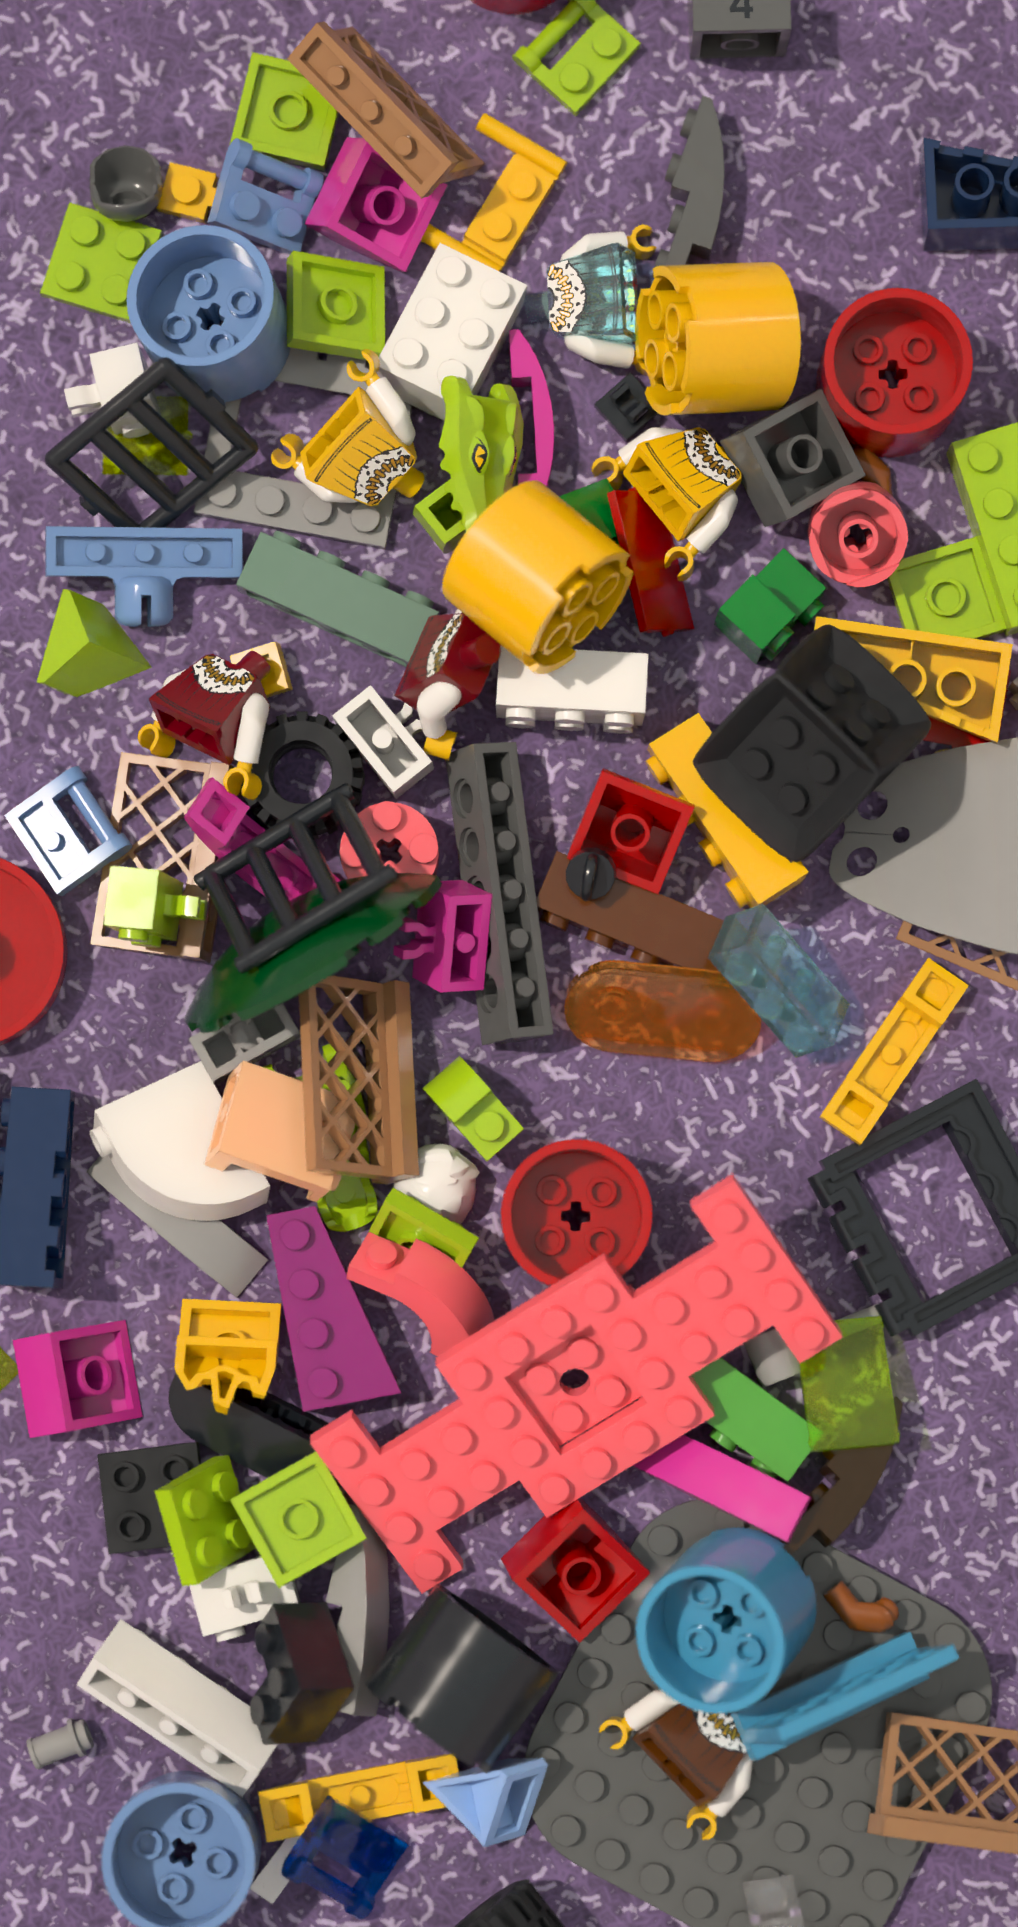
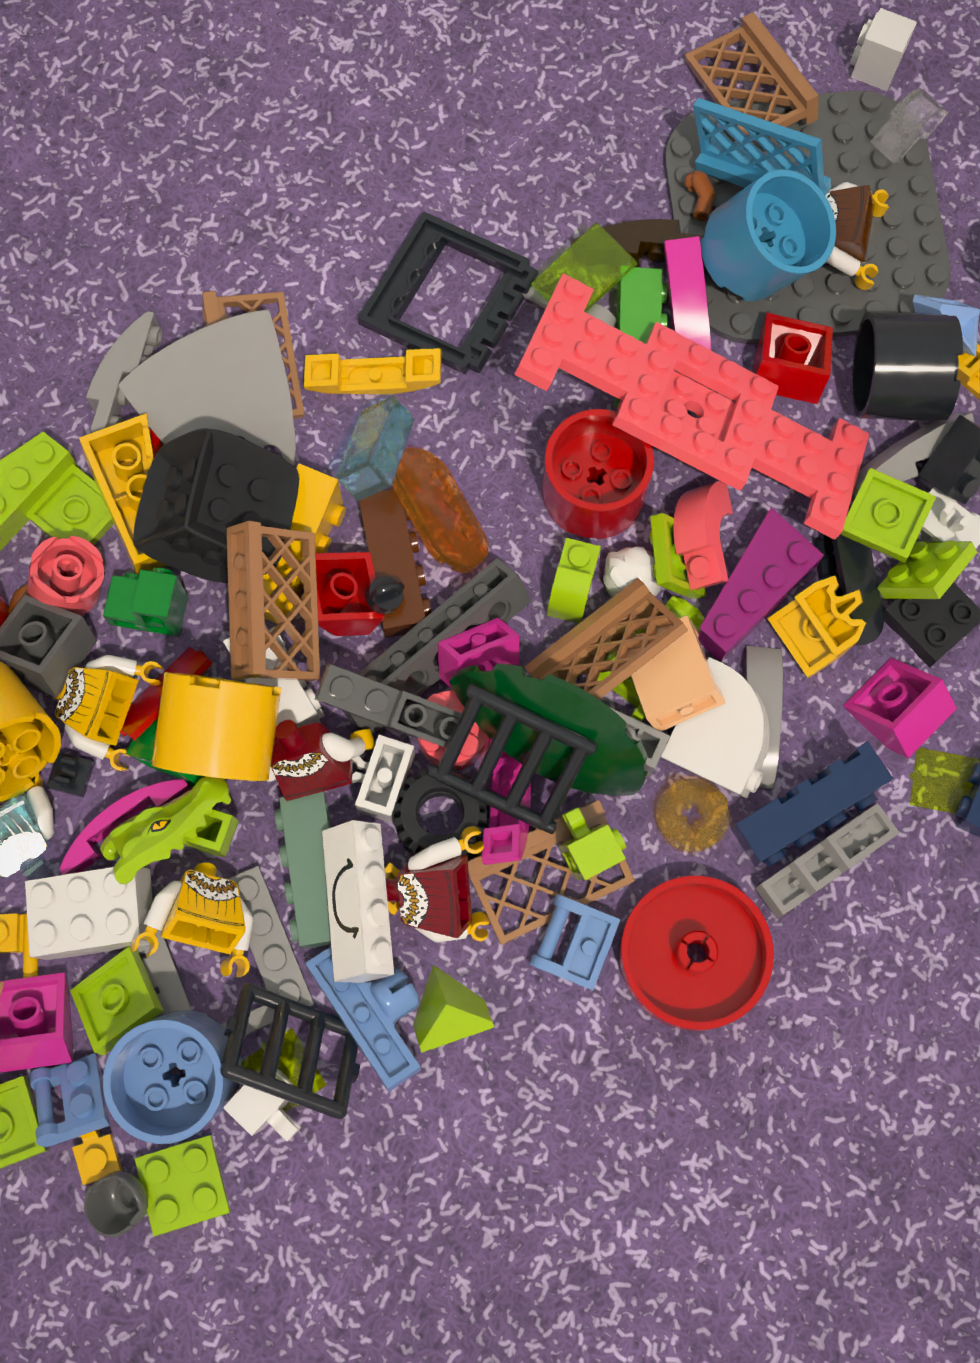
camera: 125 degrees left, 10 degrees down
none -> medium nougat fence [226,521,320,681]
none -> dark grey slope [314,664,462,748]
none -> white brick [322,820,394,983]
none -> clear yellow plate [655,779,730,853]

